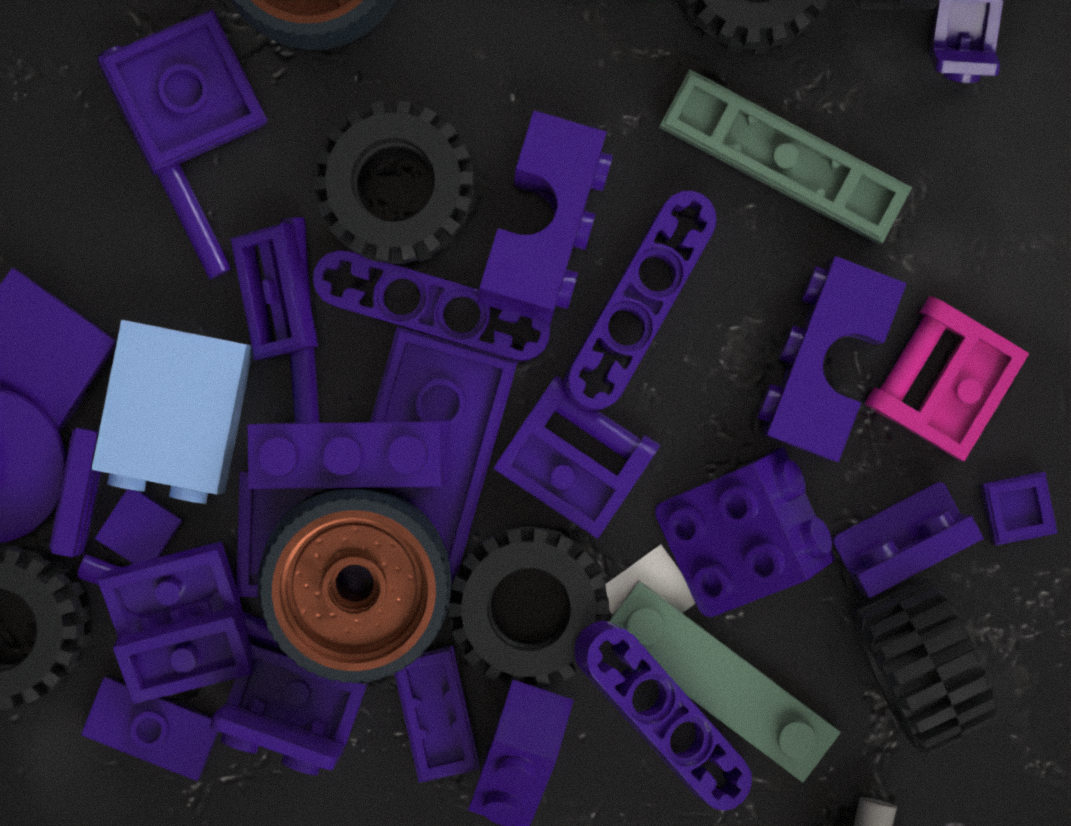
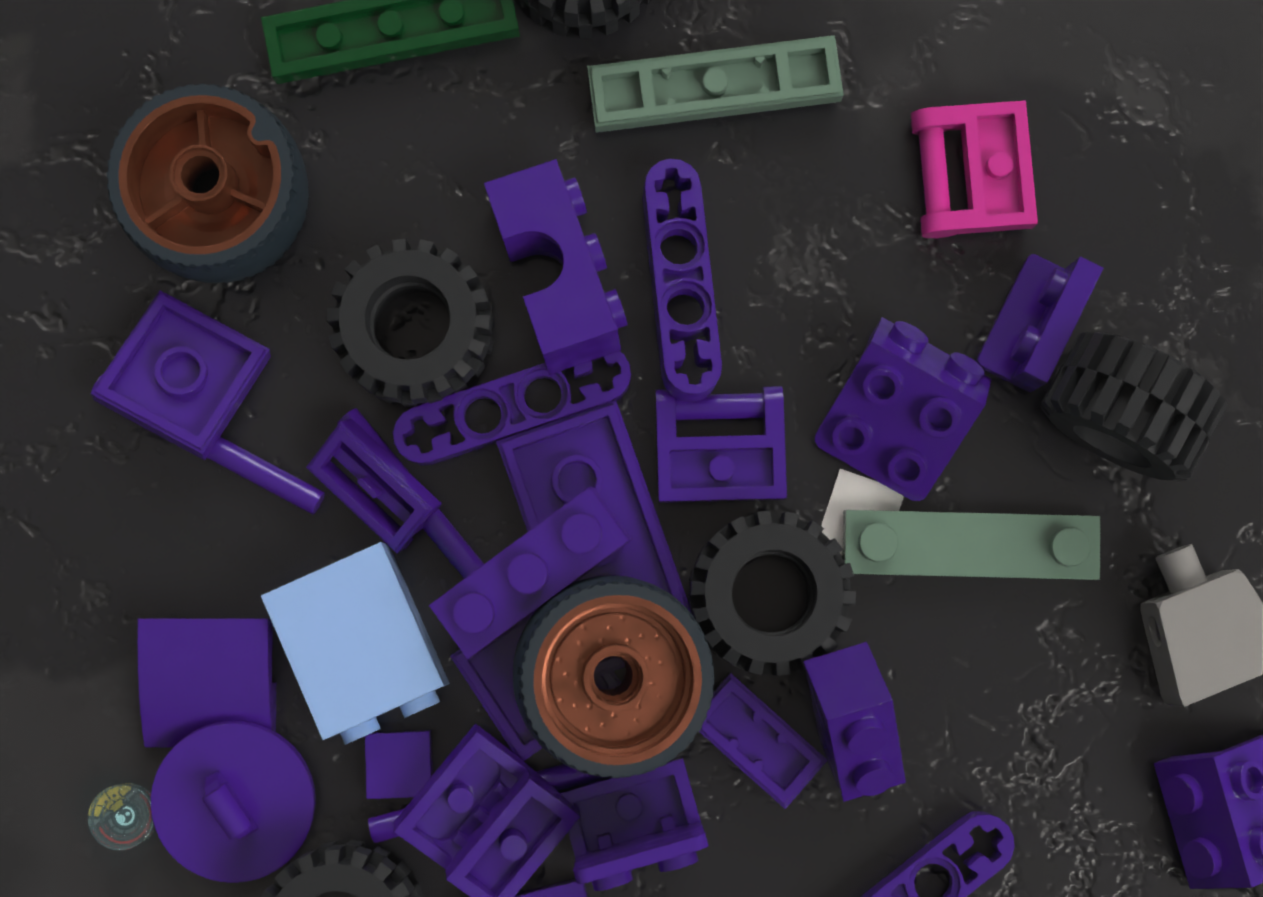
camera: 40 degrees left, 5 degrees down
dark purple tile [49,428,102,557] -> none
dark purple beam [574,620,752,811] -> none
dark purple arch [757,256,907,462] -> none
dark purple tile [980,471,1057,545] -> none

